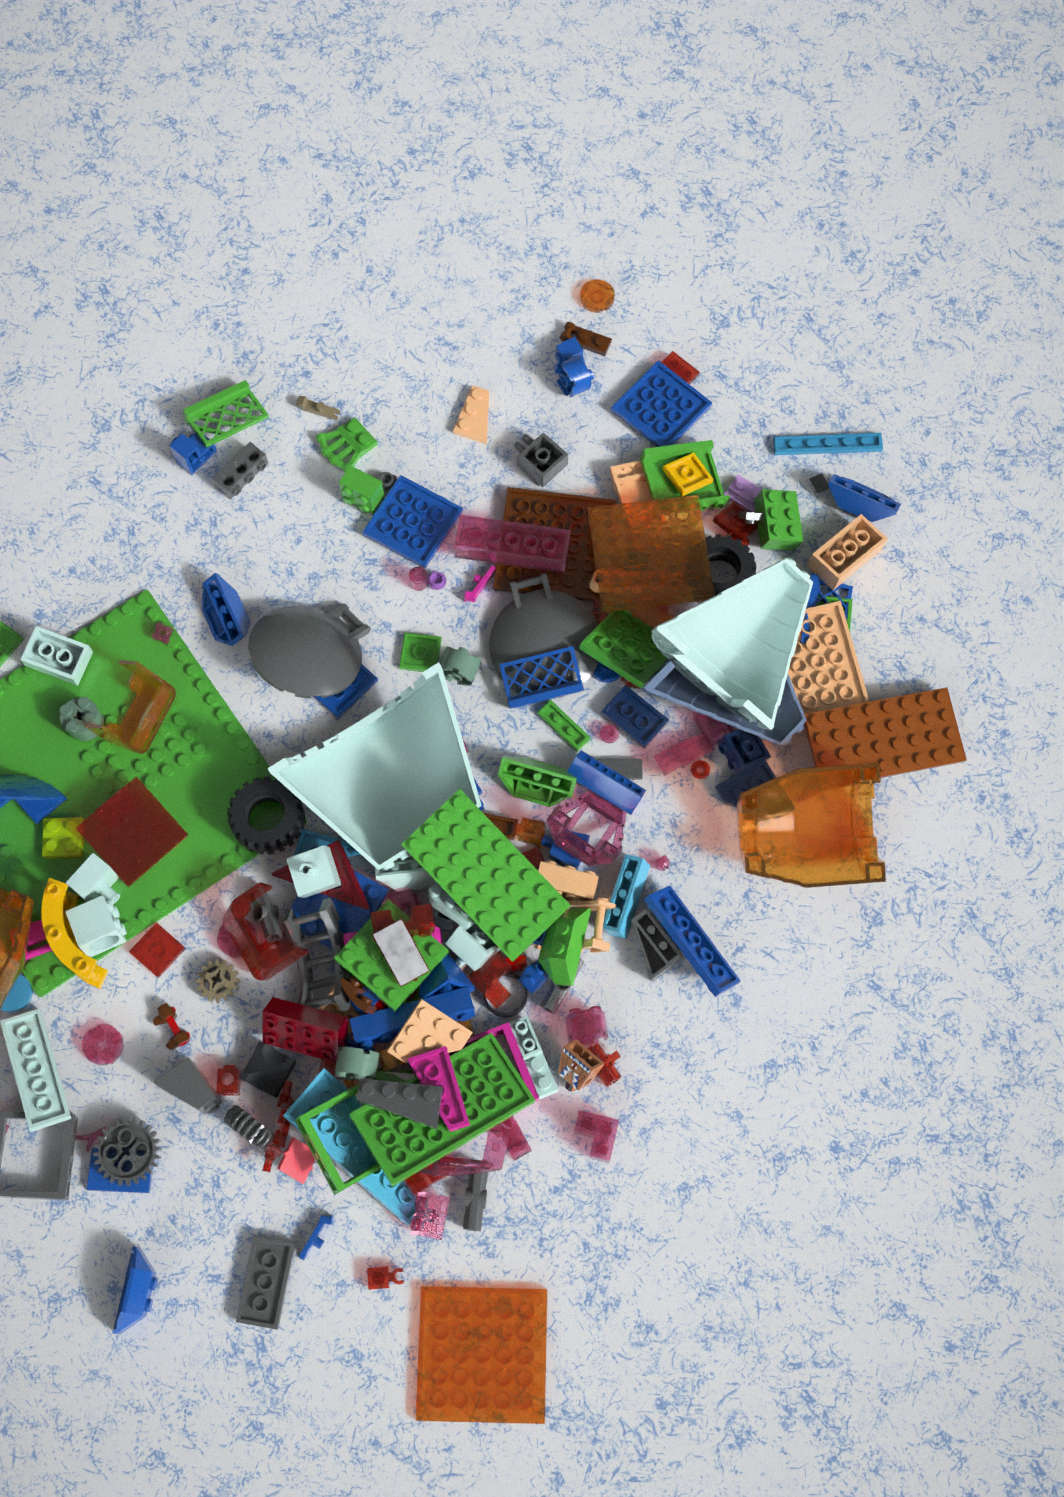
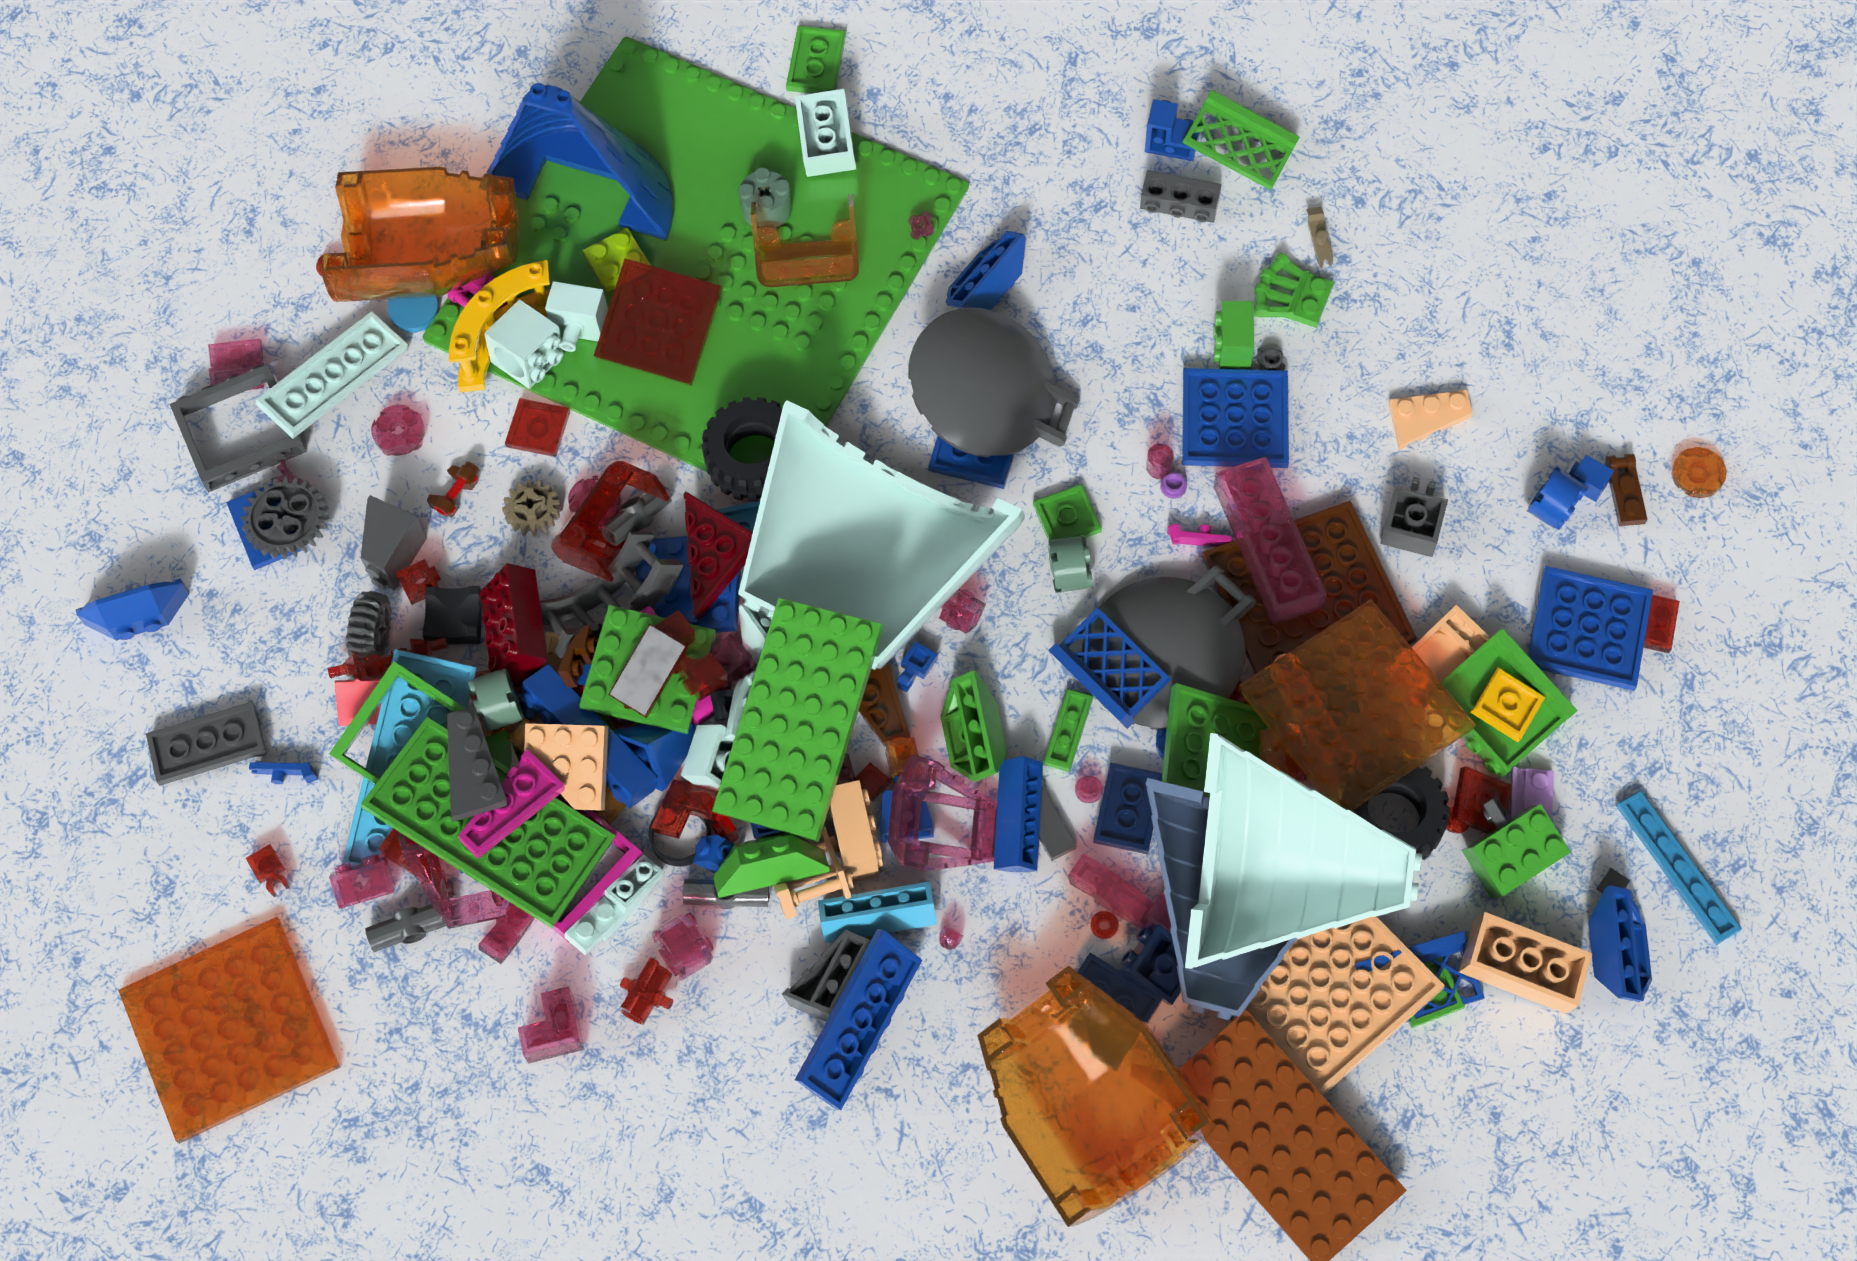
camera: 65 degrees right, 5 degrees down
light aqua brick [287,845,341,898] -> none
nougat torso [558,1039,604,1092] -> none

